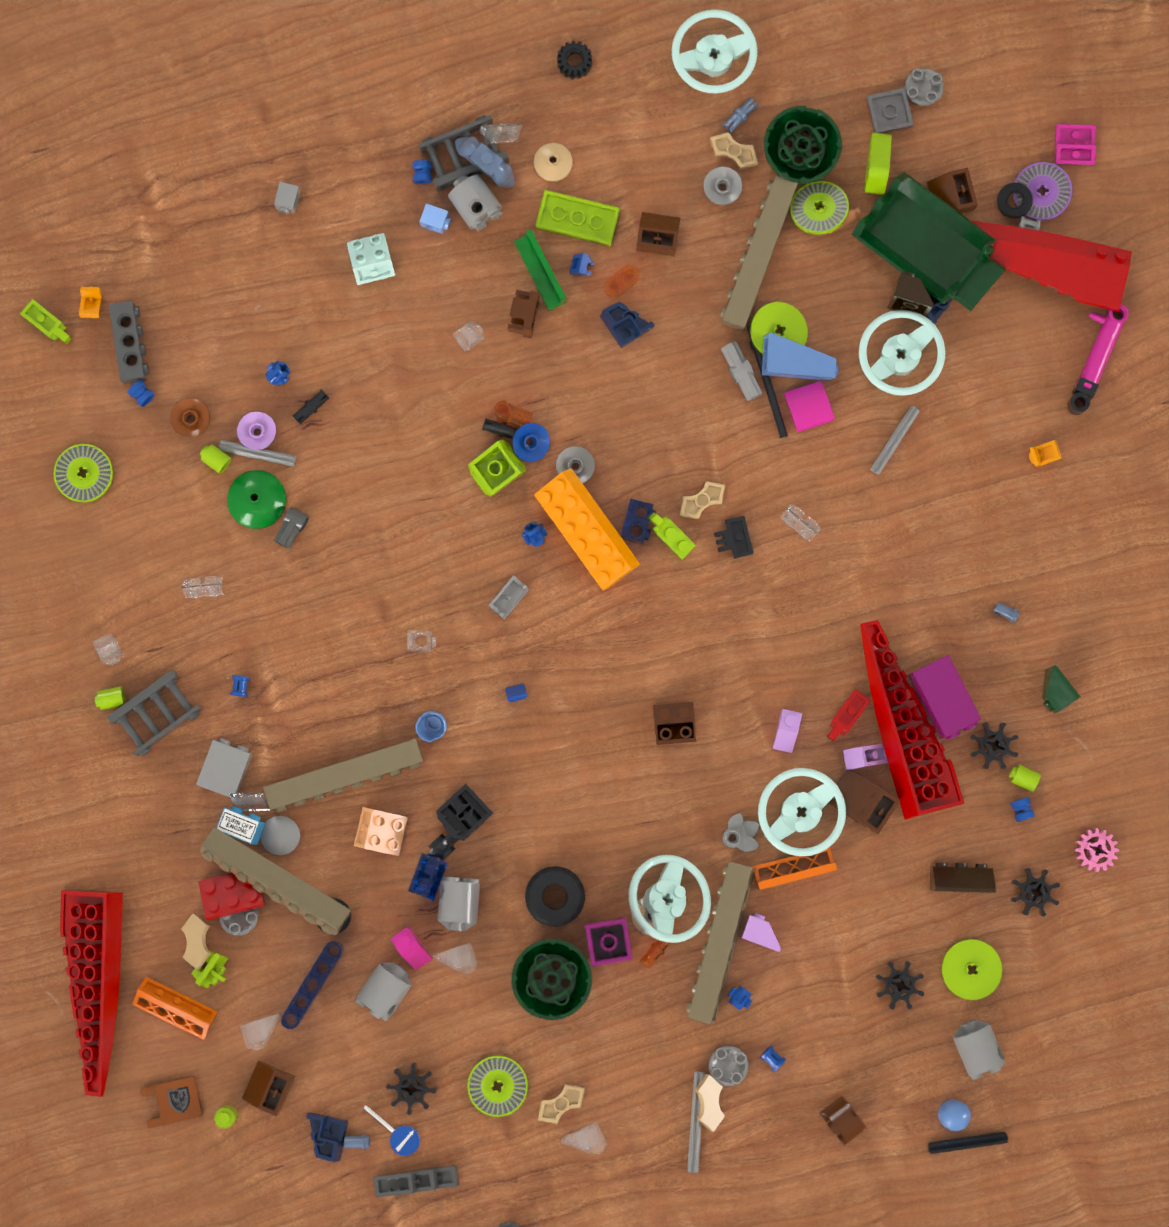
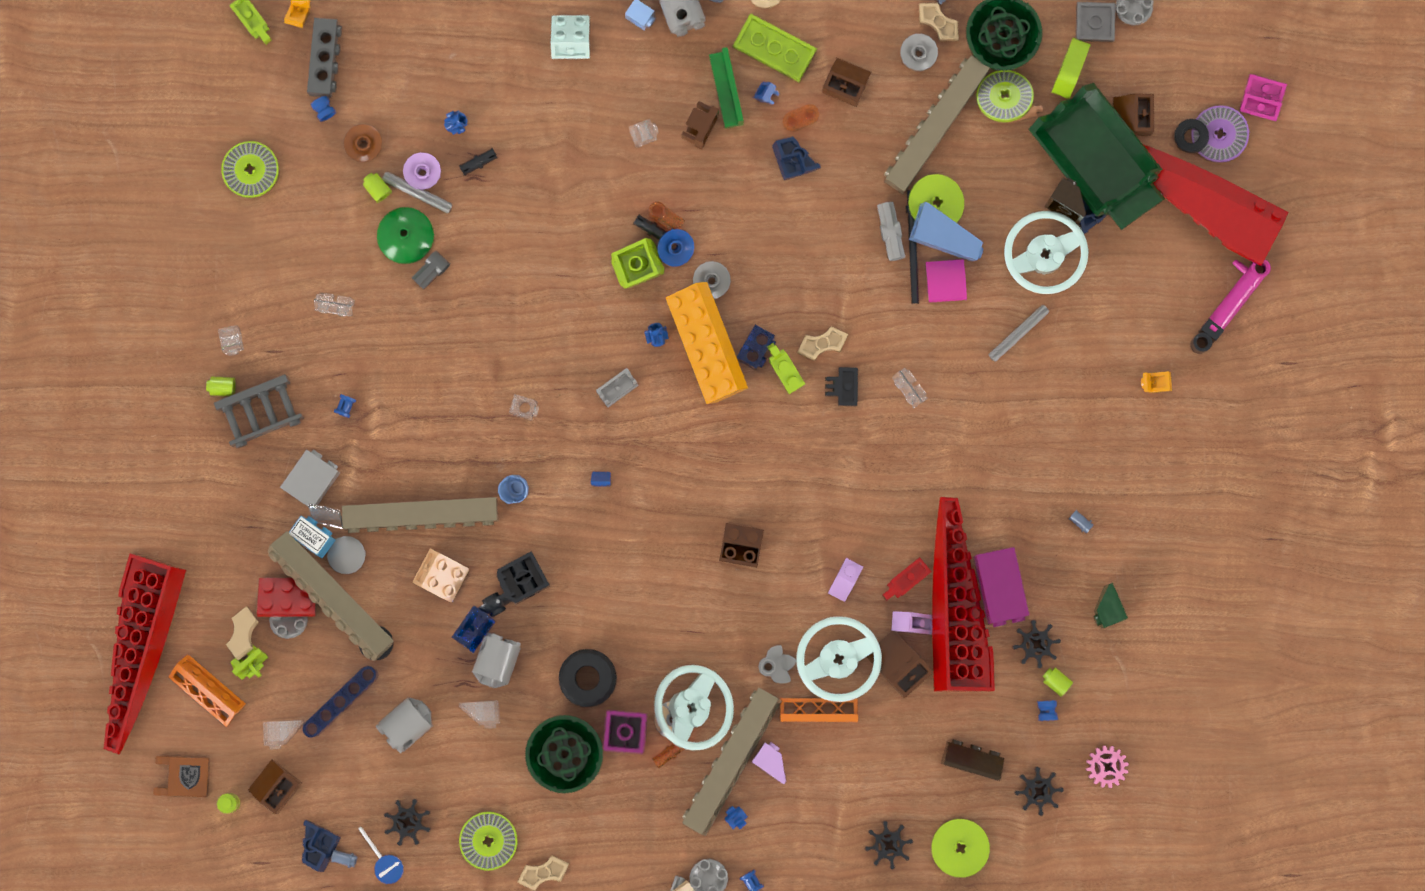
camera: 15 degrees right, 0 degrees up
dark pink slope [390,926,432,970] -> none
light grey bush [1018,216,1041,230] -> none

